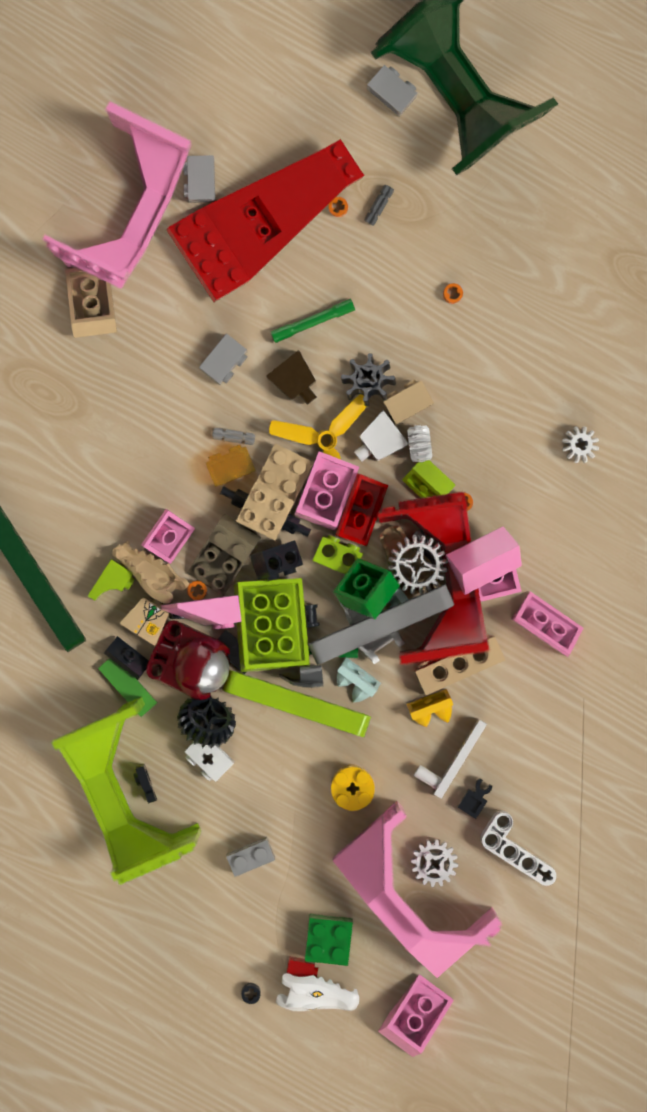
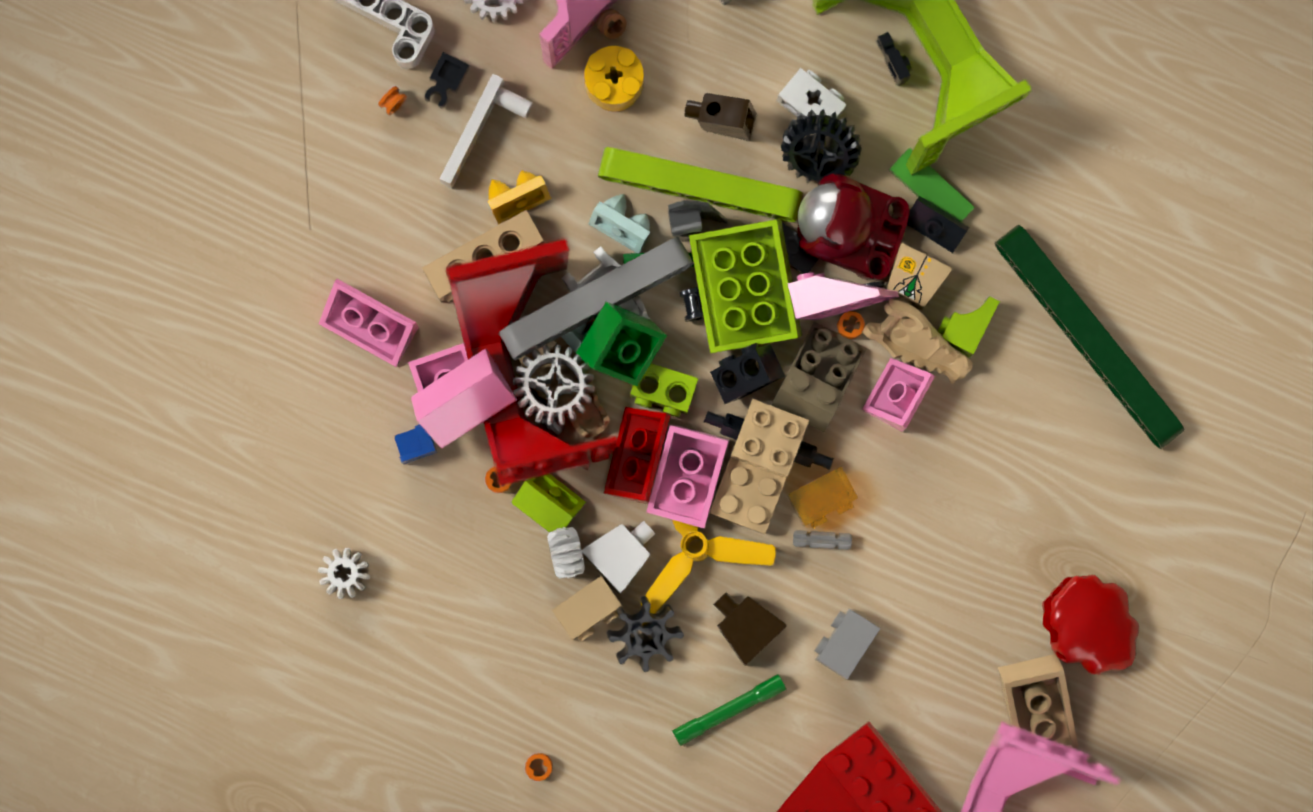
camera: 170 degrees right, 5 degrees down
none -> orange bush [378,86,407,115]
none -> blue panel [394,424,437,464]
none -> nougat bush [597,9,627,39]
none -> dark brown torso [684,93,757,141]
none -> red piece [1042,575,1139,675]

